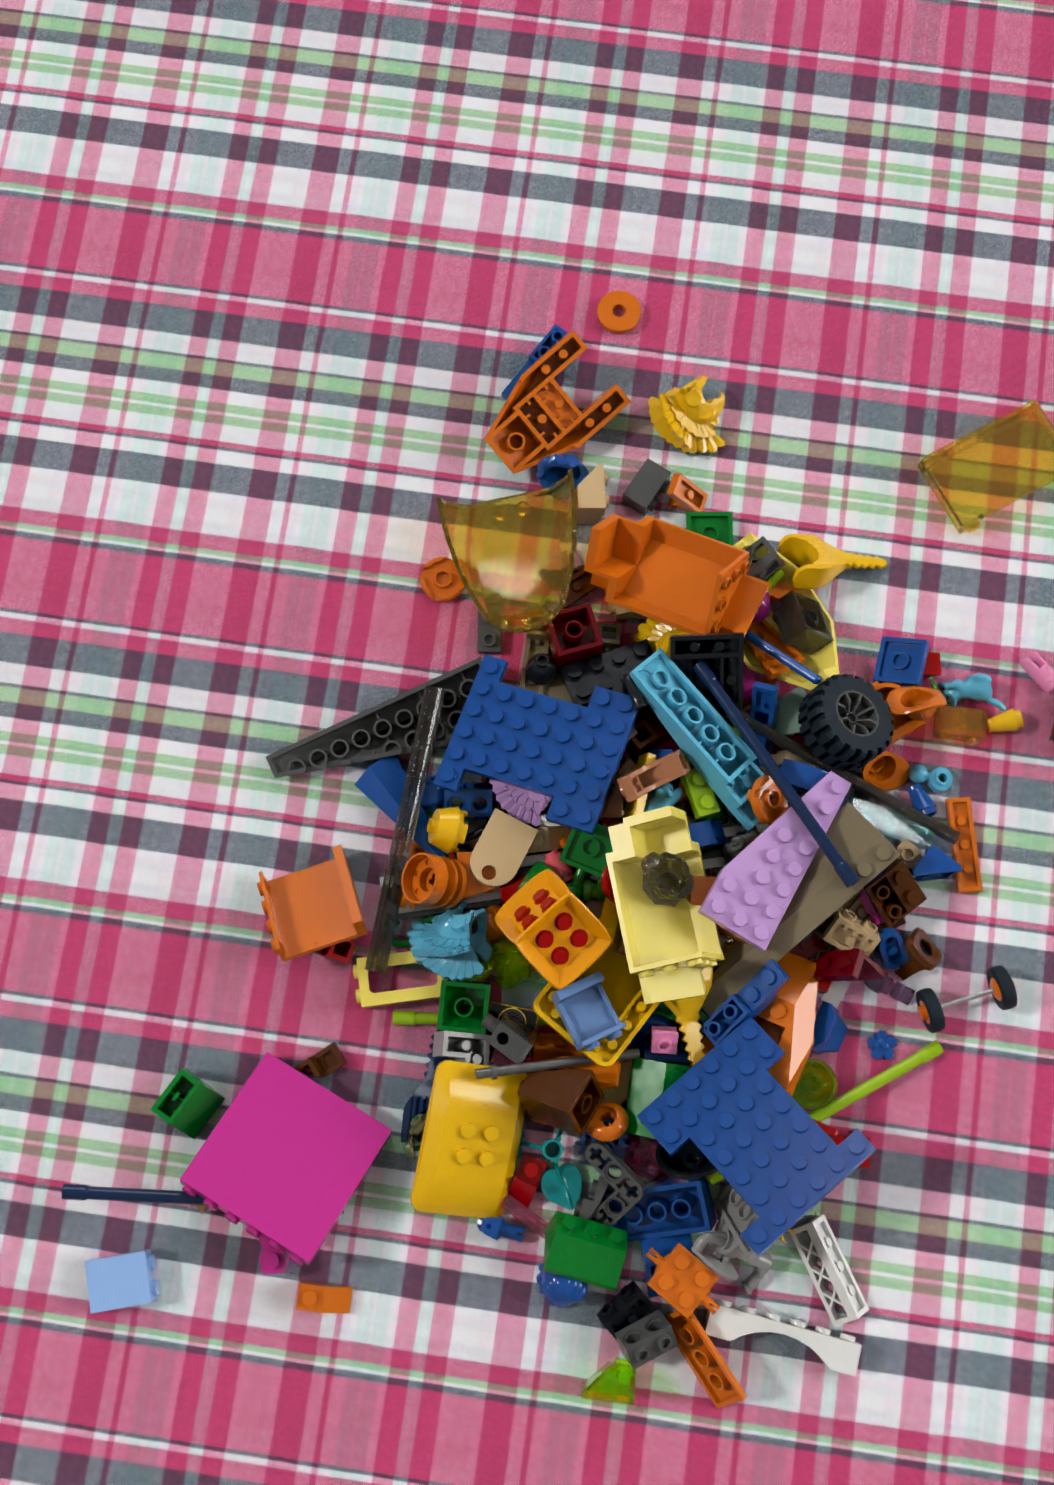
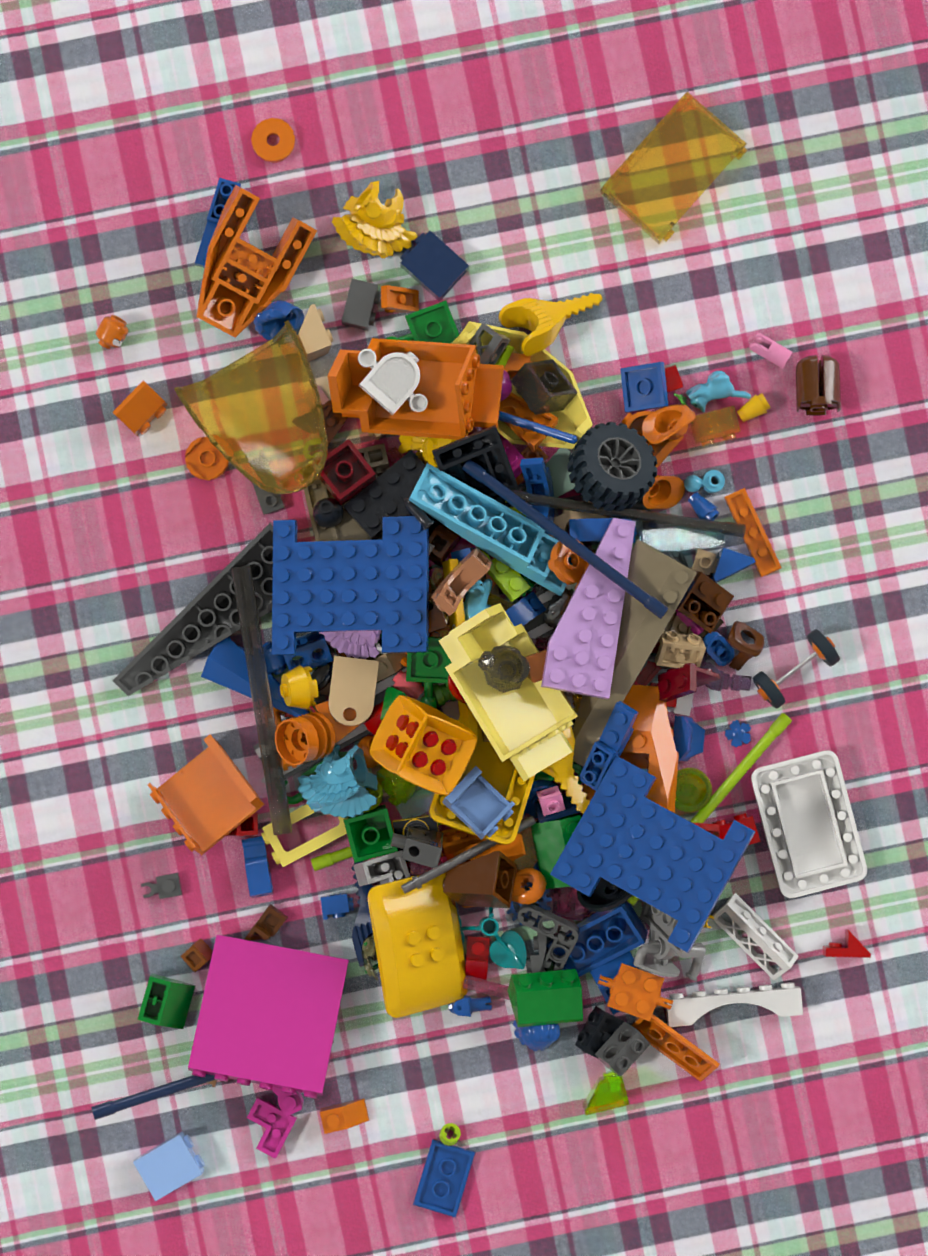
camera: 30 degrees left, 10 degrees up
none -> orange head [95,315,129,349]
none -> orange slope [112,380,168,436]
none -> dark grey plate [141,873,183,899]
none -> dark orange slope [180,938,213,972]
none -> blue piece [242,836,274,898]
none -> dark pink plate [247,1097,297,1159]
none -> blue brick [320,893,354,920]
none -> white piece [358,349,428,415]
none -> dark blue brick [400,231,469,302]
none -> blue tile [413,1139,475,1218]
none -> lime bush [439,1123,461,1146]
none -> white wedge [751,750,867,898]
none -> red slope [823,929,871,958]

